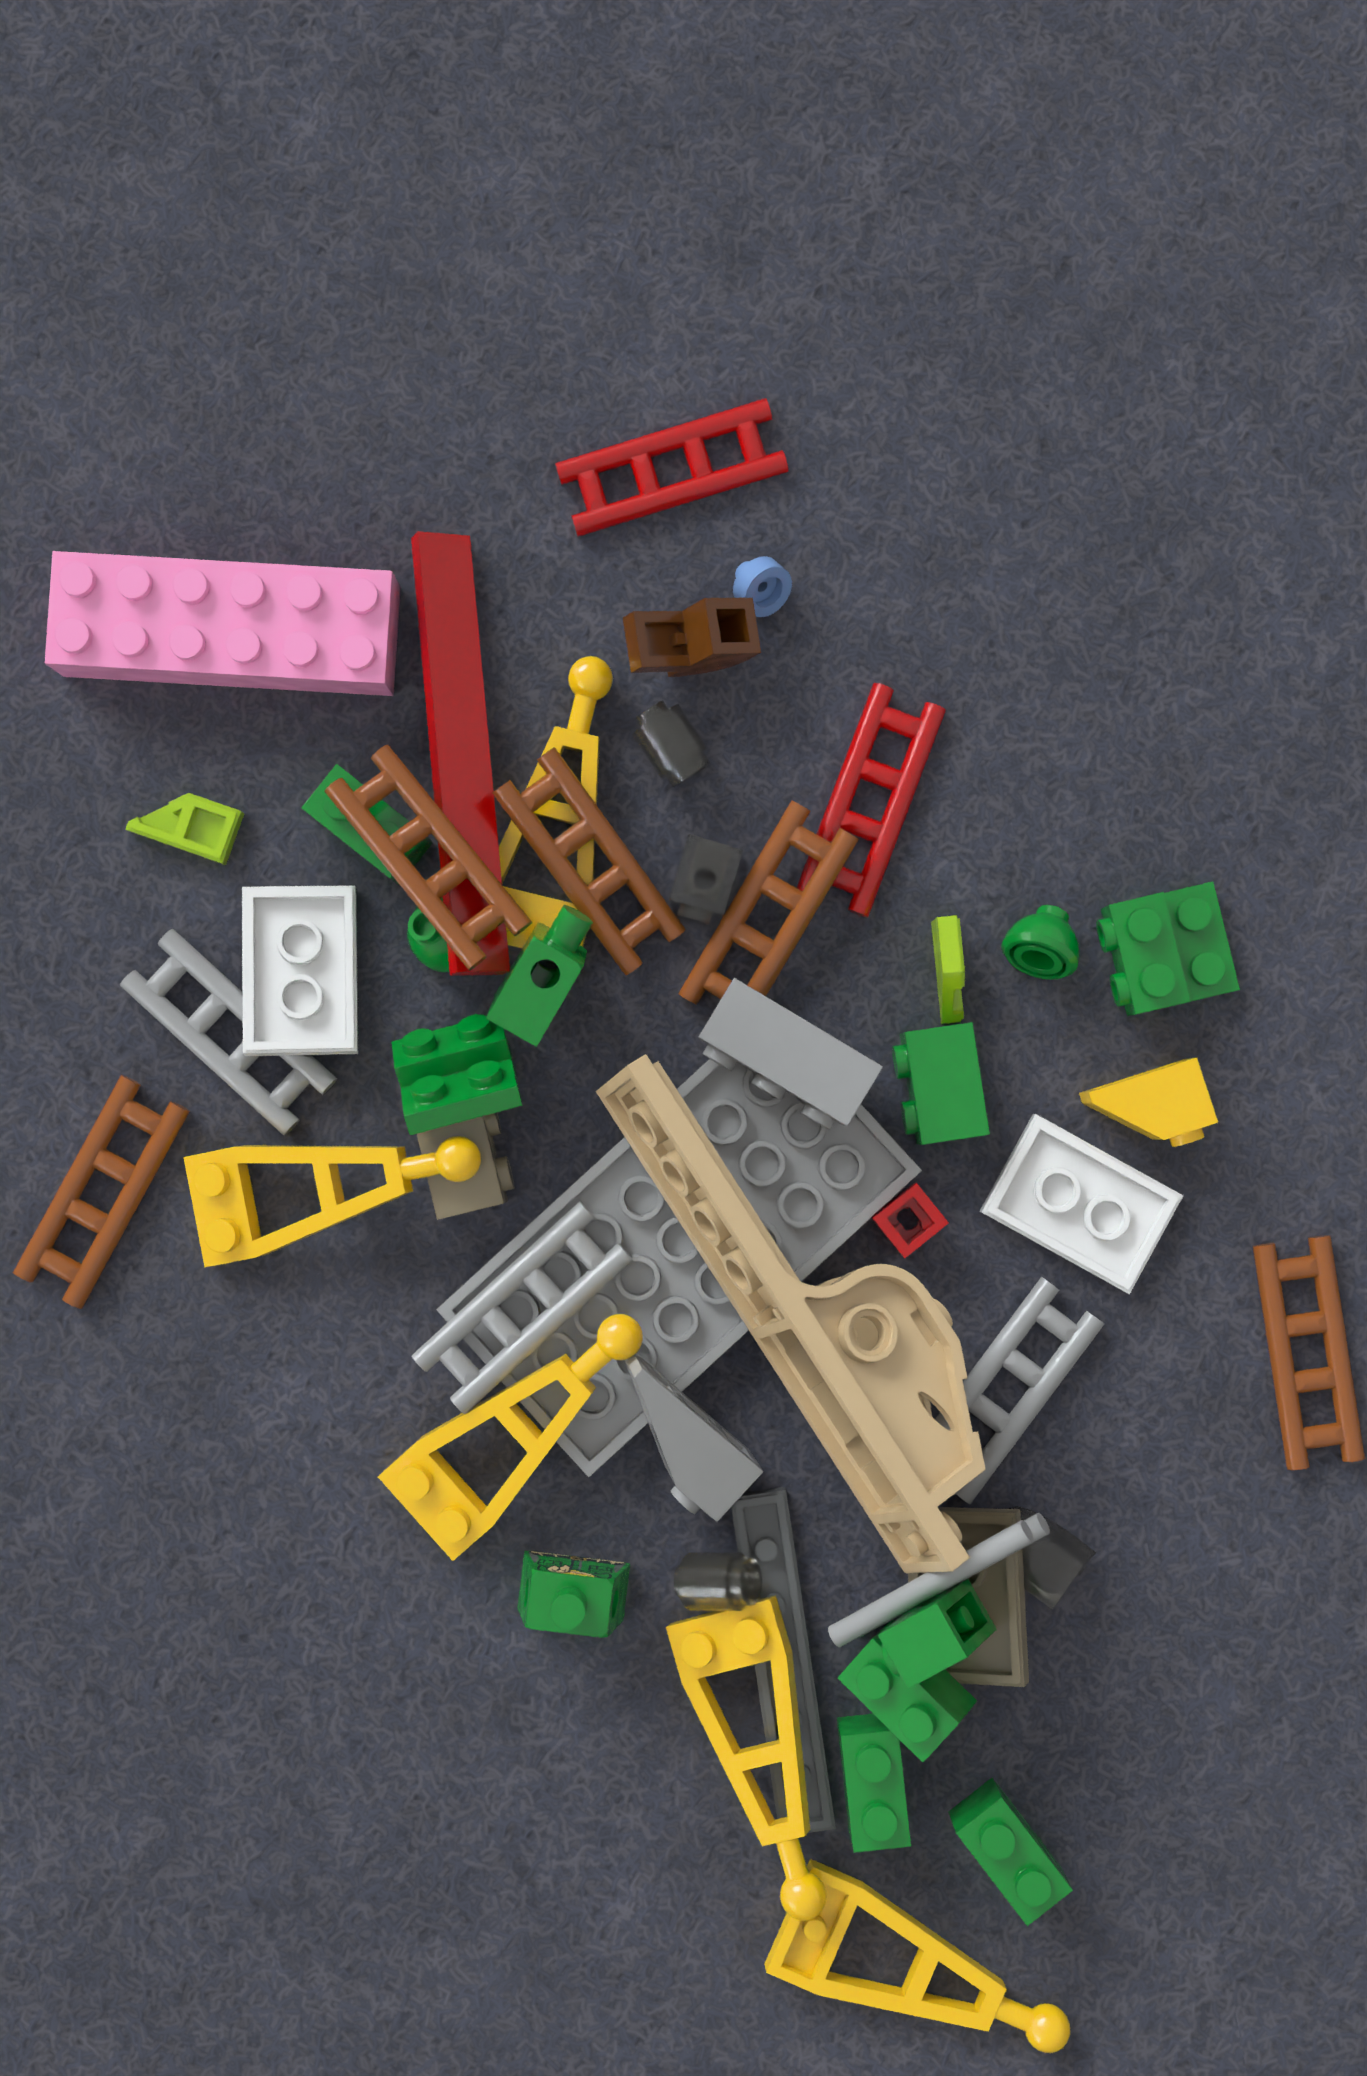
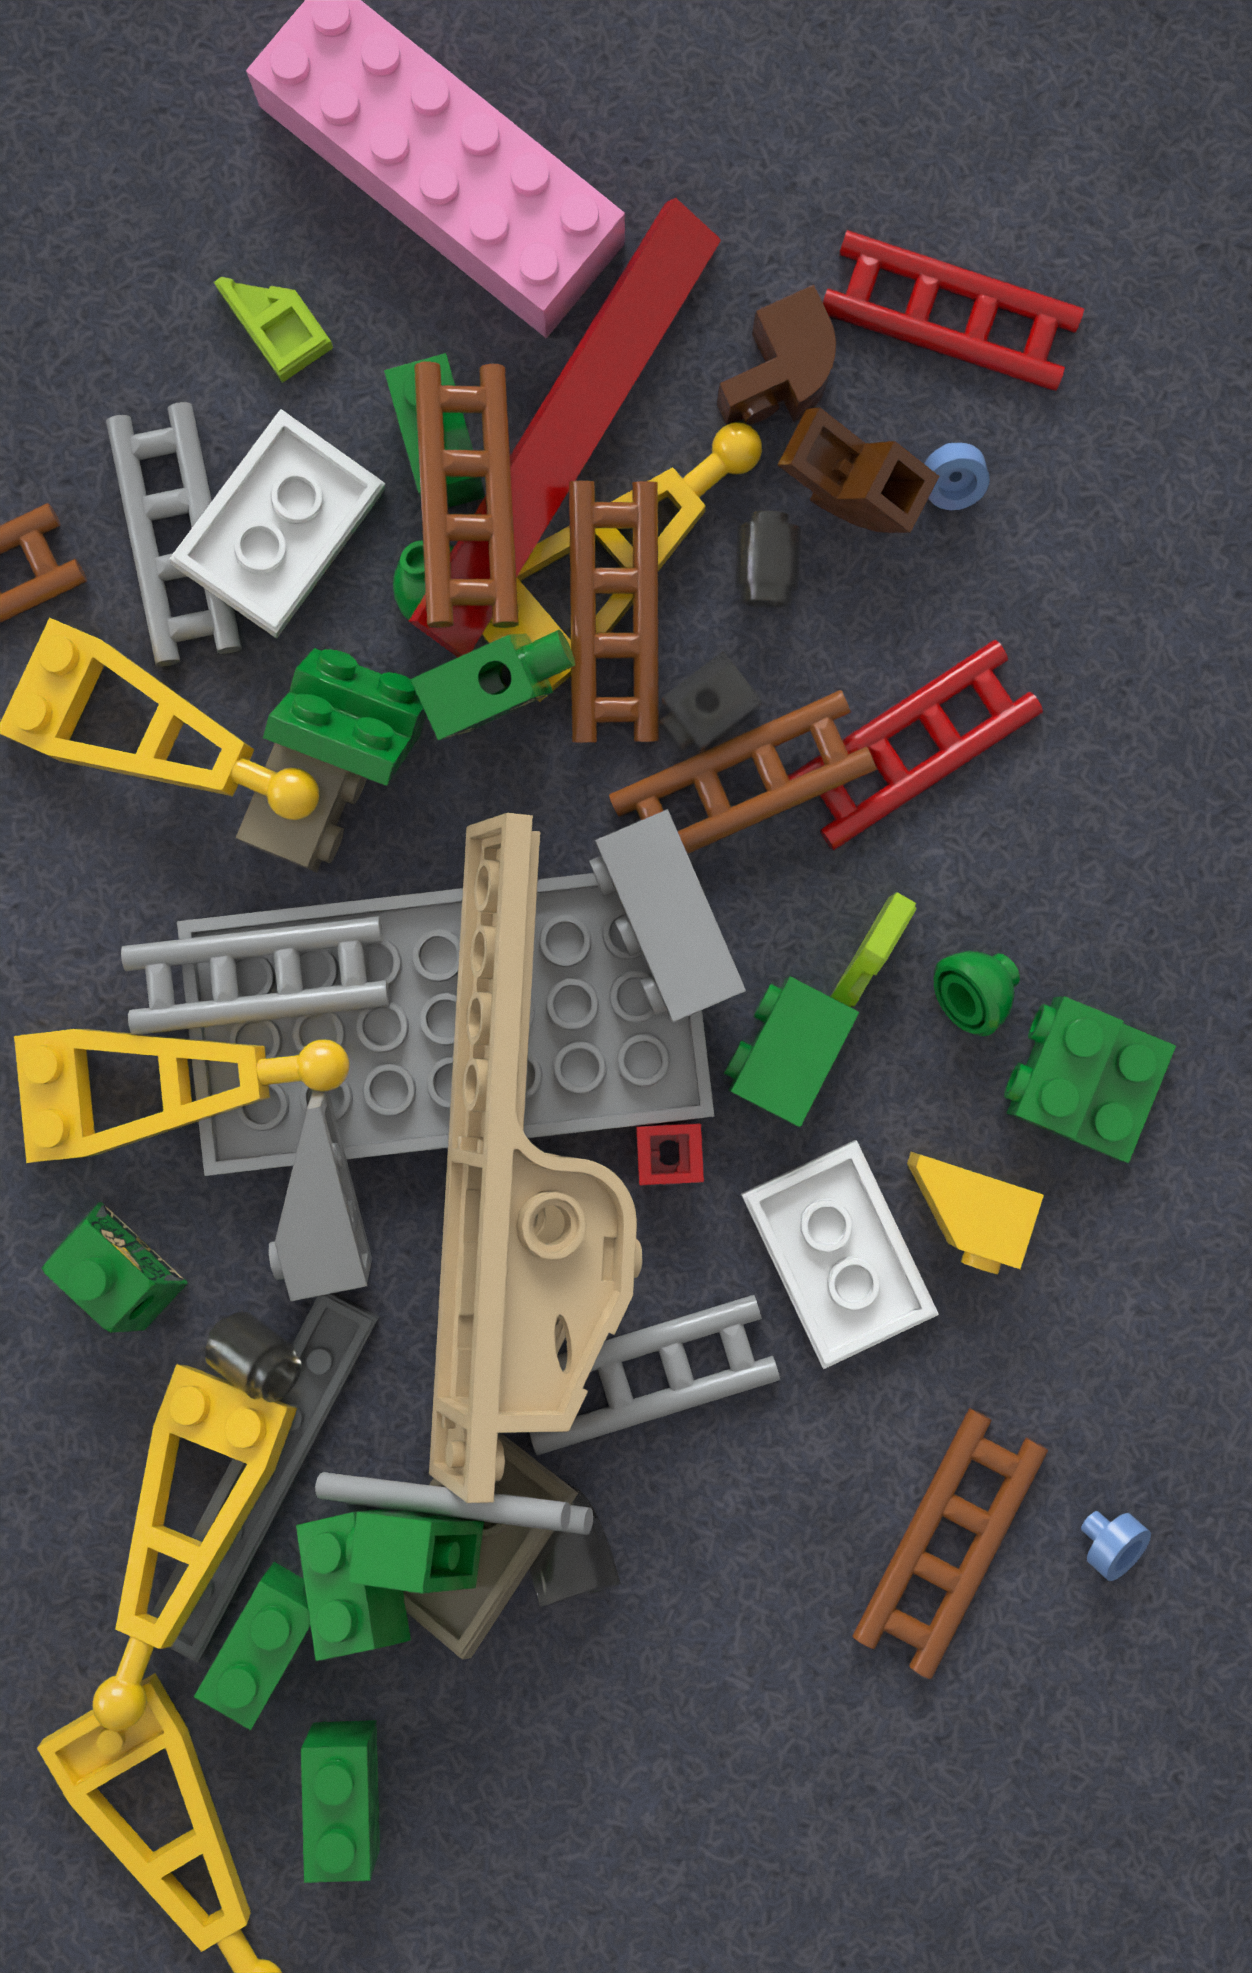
camera: 30 degrees right, 0 degrees up
none -> reddish brown brick [717,284,836,425]

